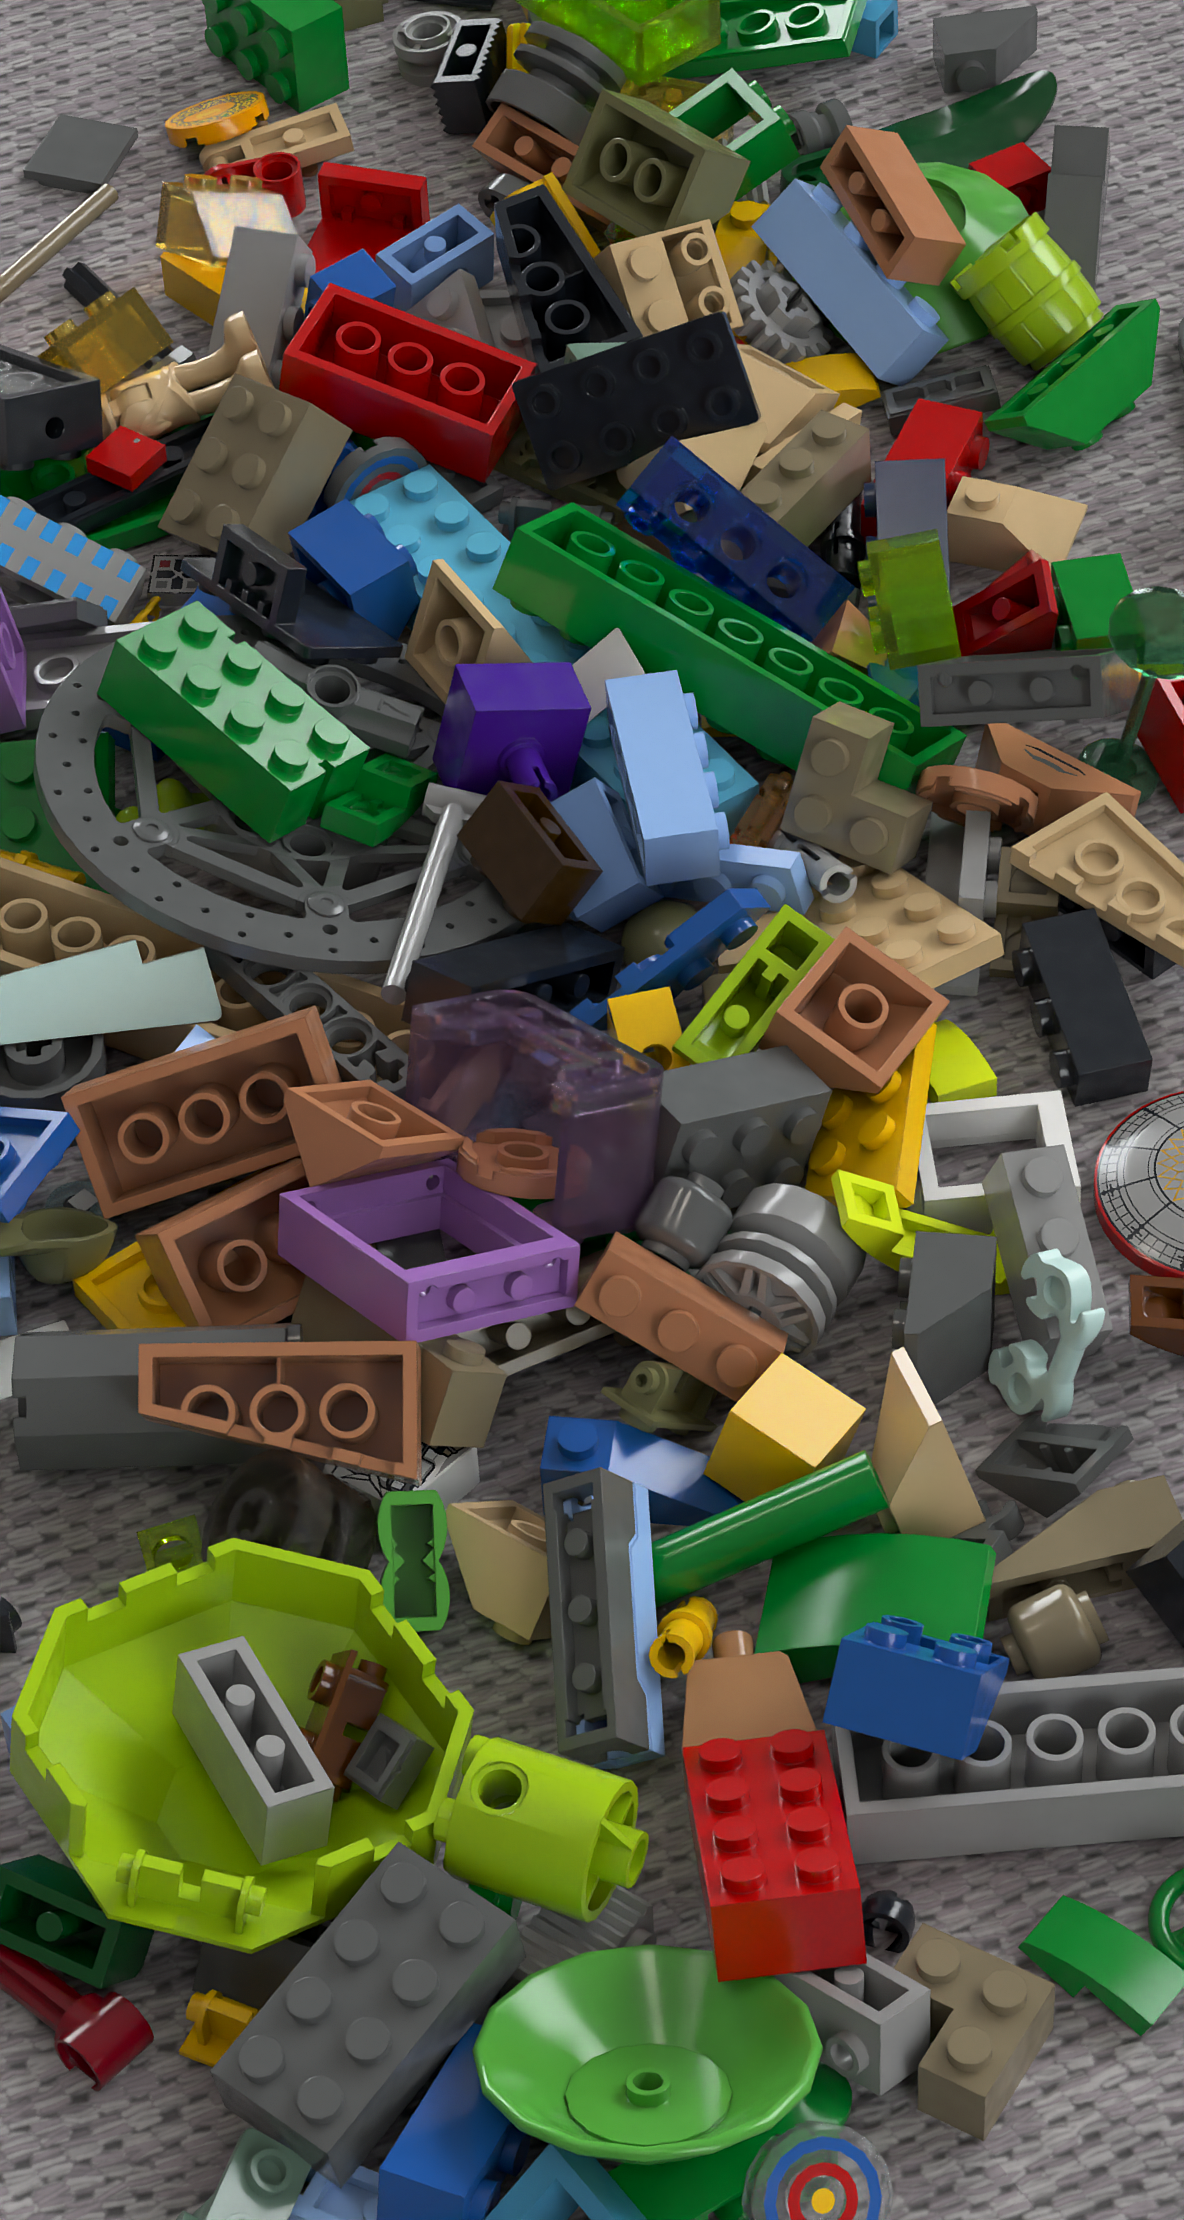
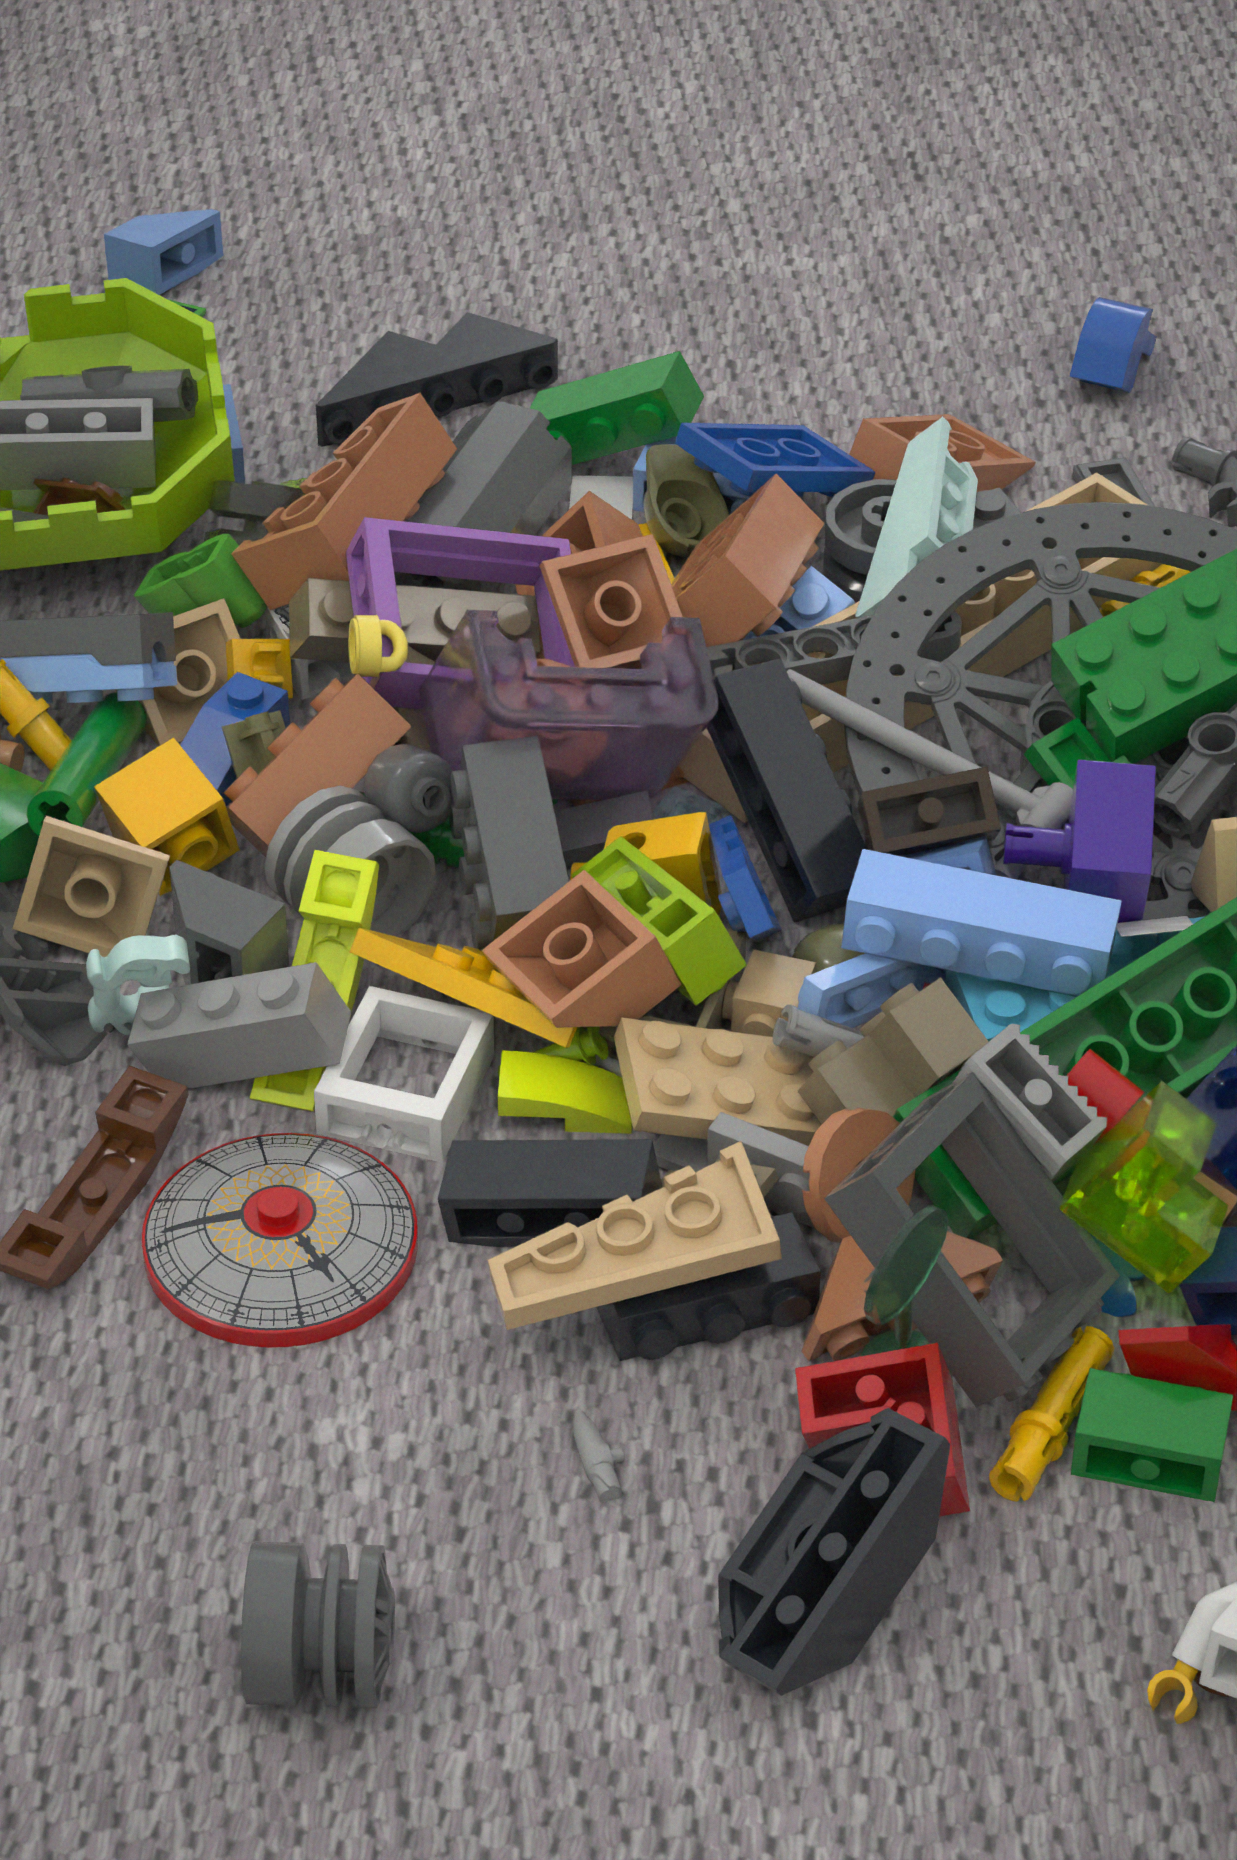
camera: 110 degrees right, 5 degrees down
none -> dark grey piece [20,365,198,422]
none -> yellow tile [226,639,293,700]
none -> light yellow tile [348,615,408,677]
none -> light grey brick [953,1024,1107,1182]
none -> red brick [1067,1049,1145,1149]

